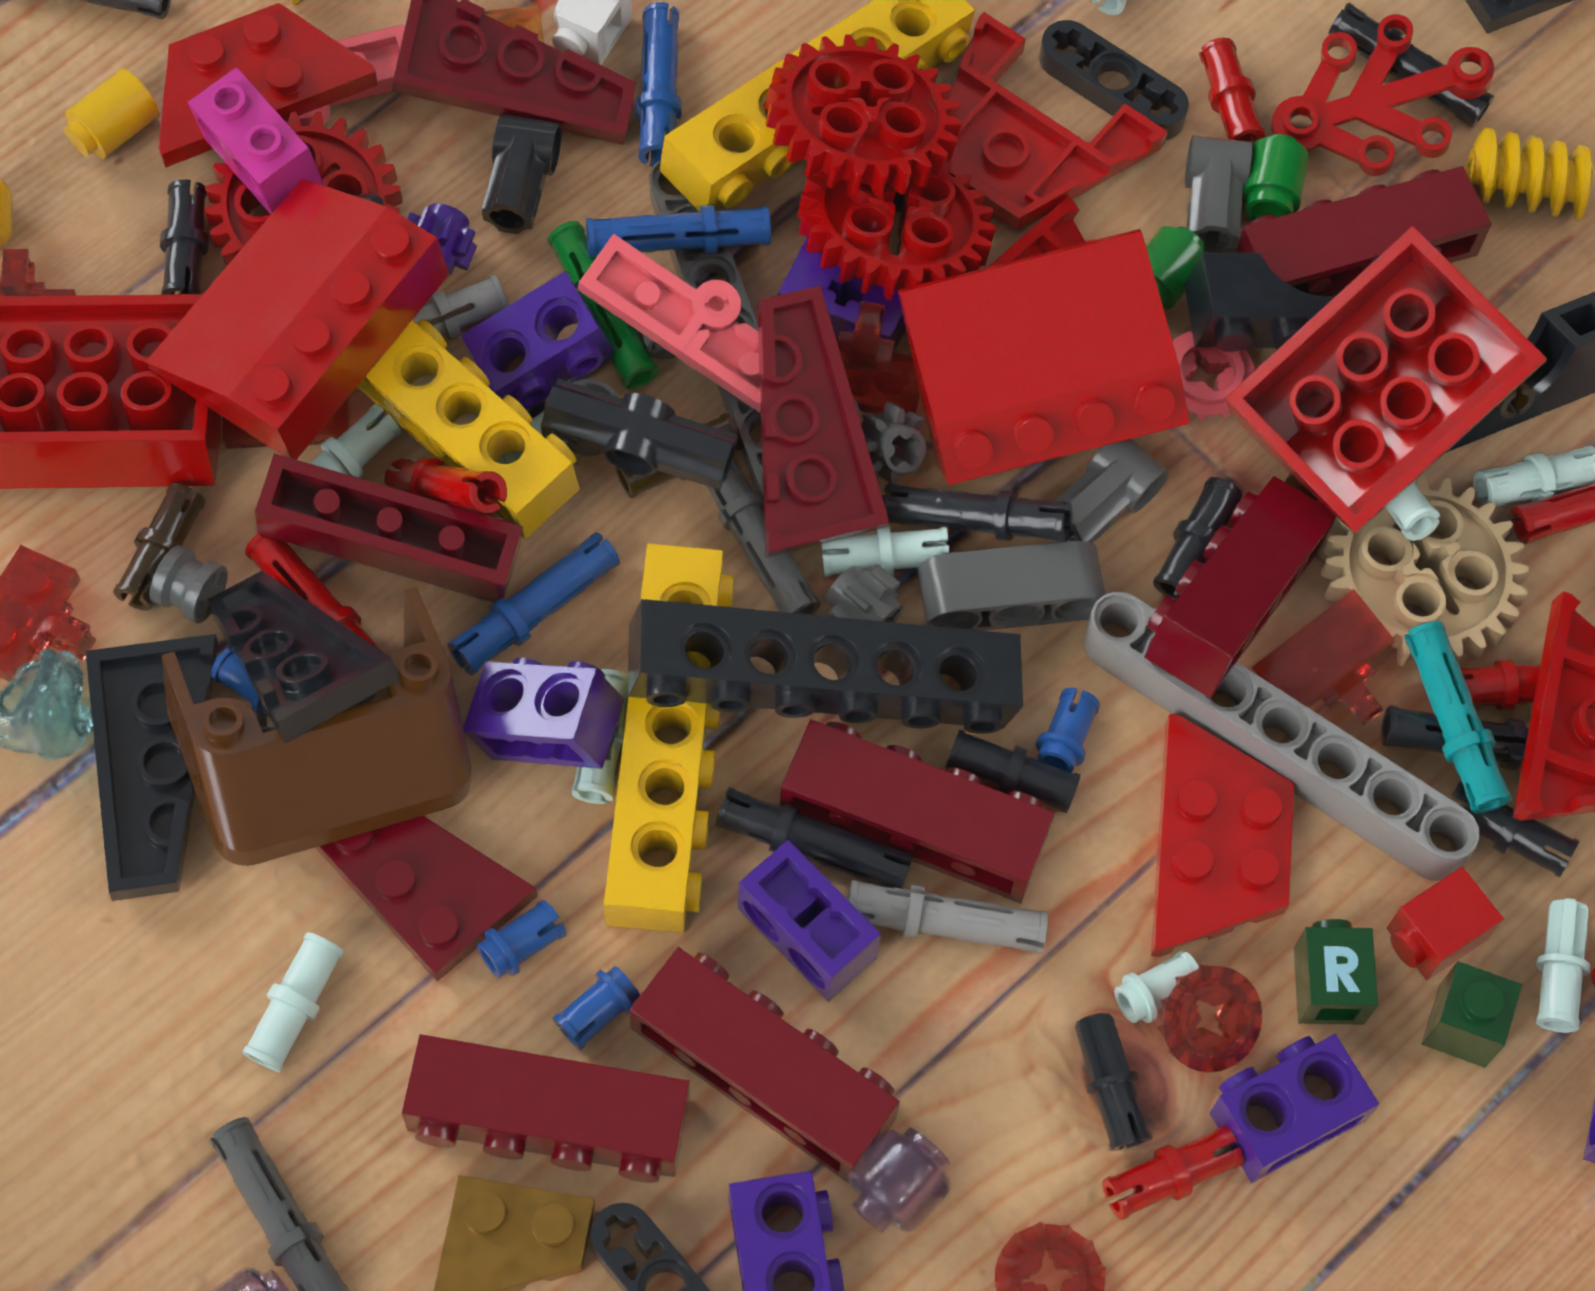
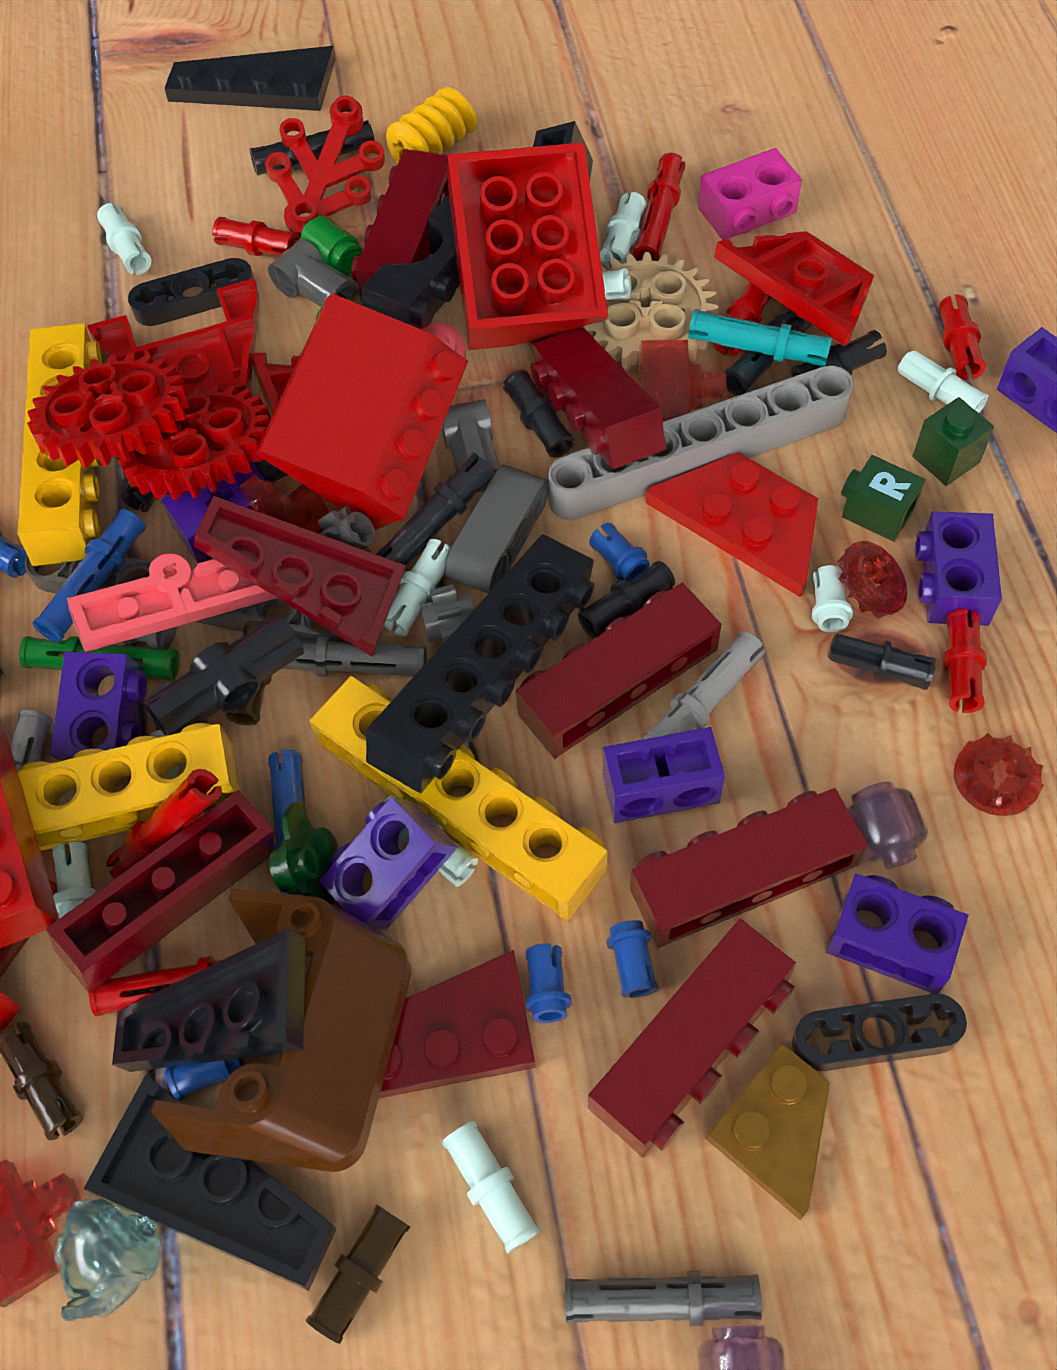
camera: 50 degrees left, 5 degrees down
dark grey wheel [150,545,228,624] -> none
black pin [715,787,914,889] -> none
red brick [1386,866,1504,981] -> none
none -> dark green plate [269,801,339,904]
none -> dark brown pin [305,1204,410,1344]

